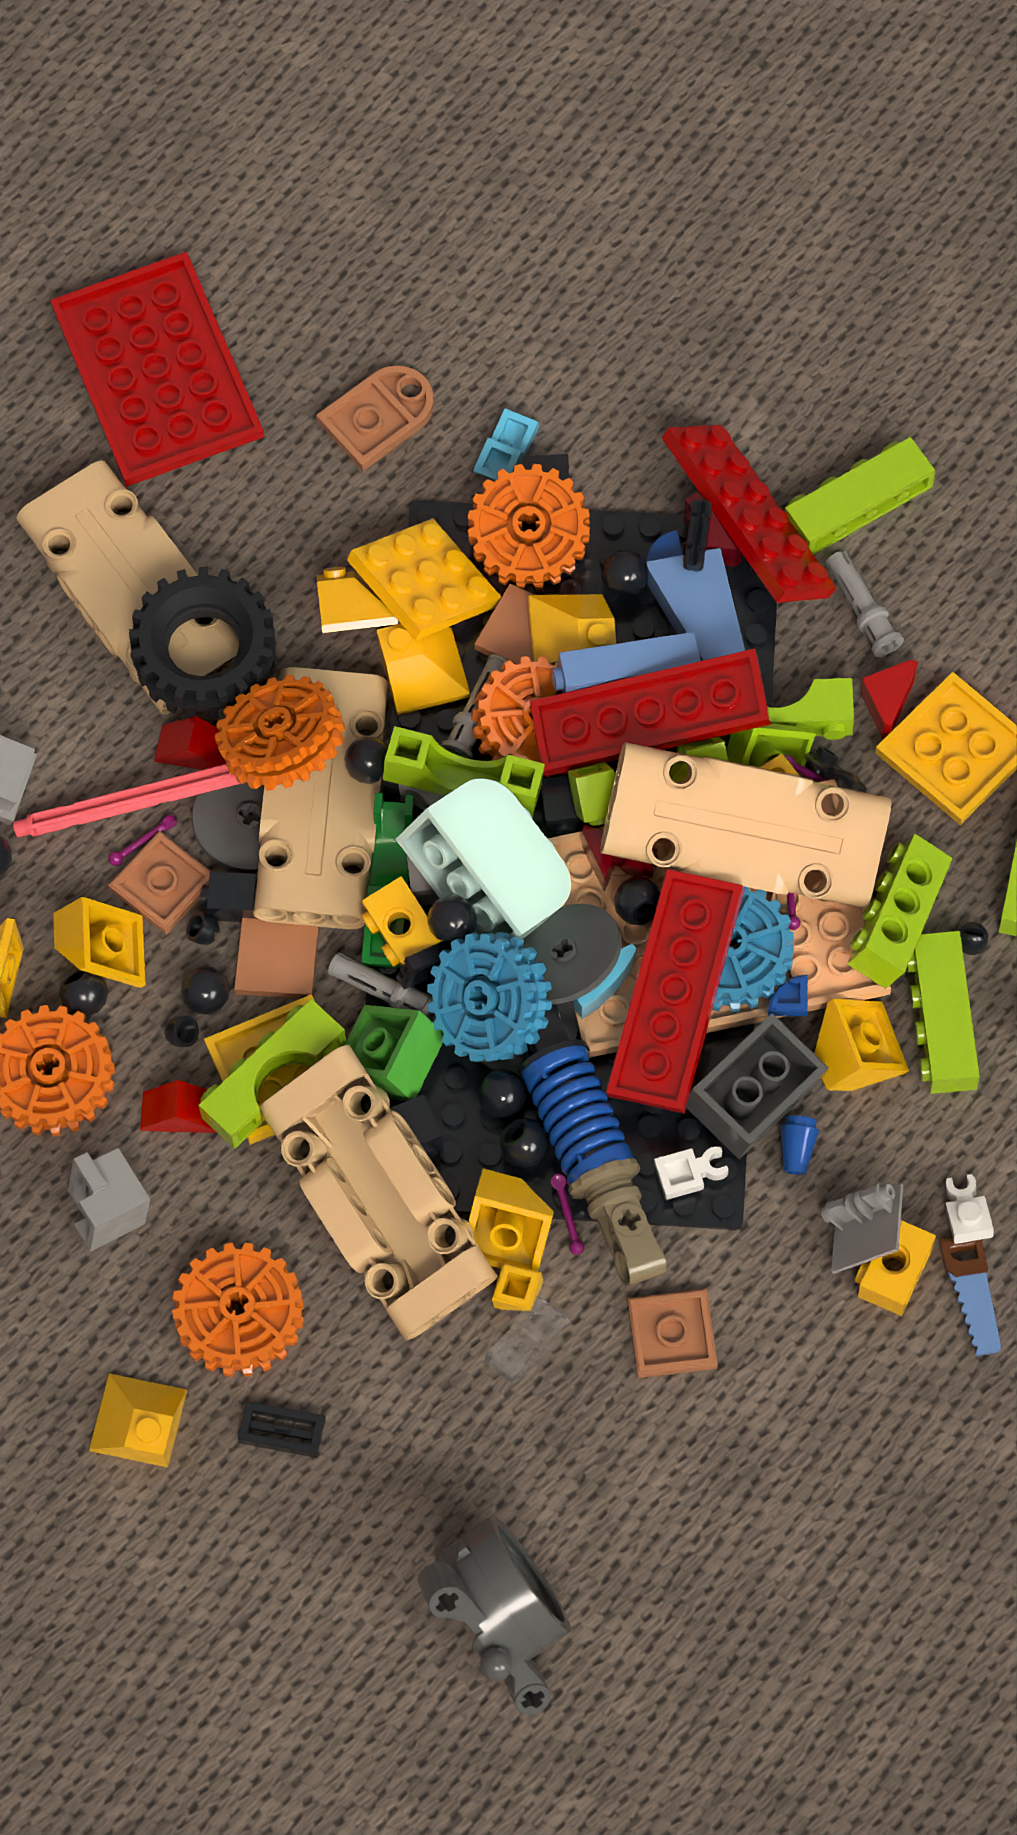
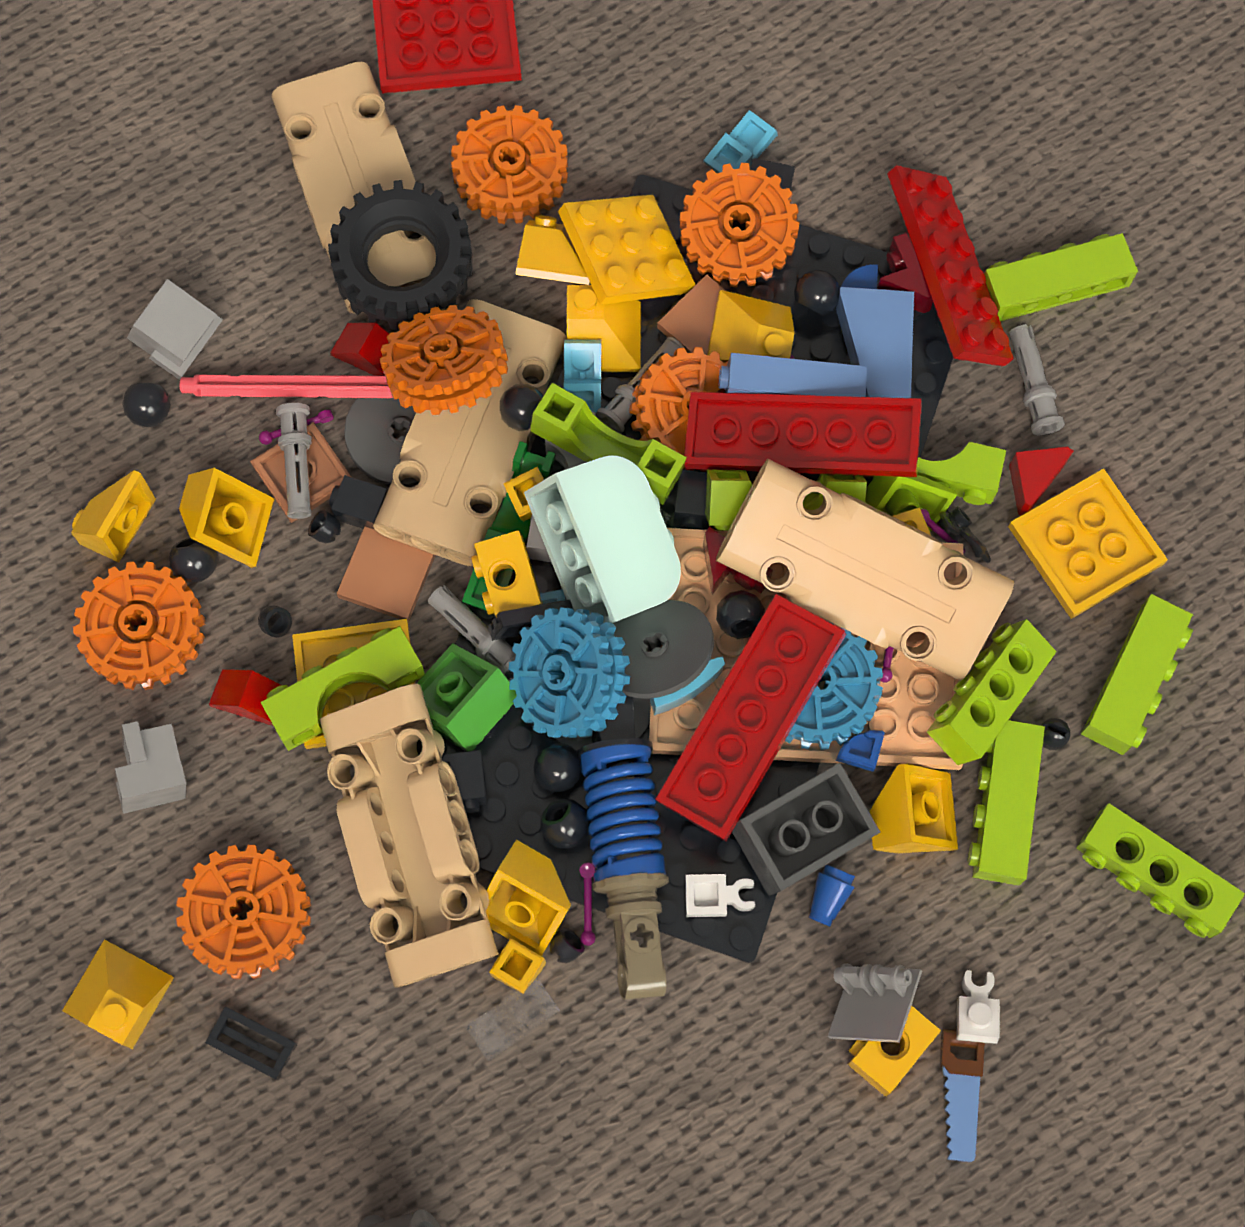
camera: 10 degrees right, 5 degrees up
black piece [181,966,230,1015] -> none
nougat tile [316,366,434,471] -> none
black piece [427,895,477,941] -> none
nougat tile [628,1289,718,1378] -> none
black axle [683,499,712,572] -> none
none -> light grey pin [276,403,312,519]
none -> orange piece [451,105,568,224]
none -> yellow slope [503,467,544,522]
none -> black hinge [550,927,585,963]
none -> medium azure slope [564,339,601,413]

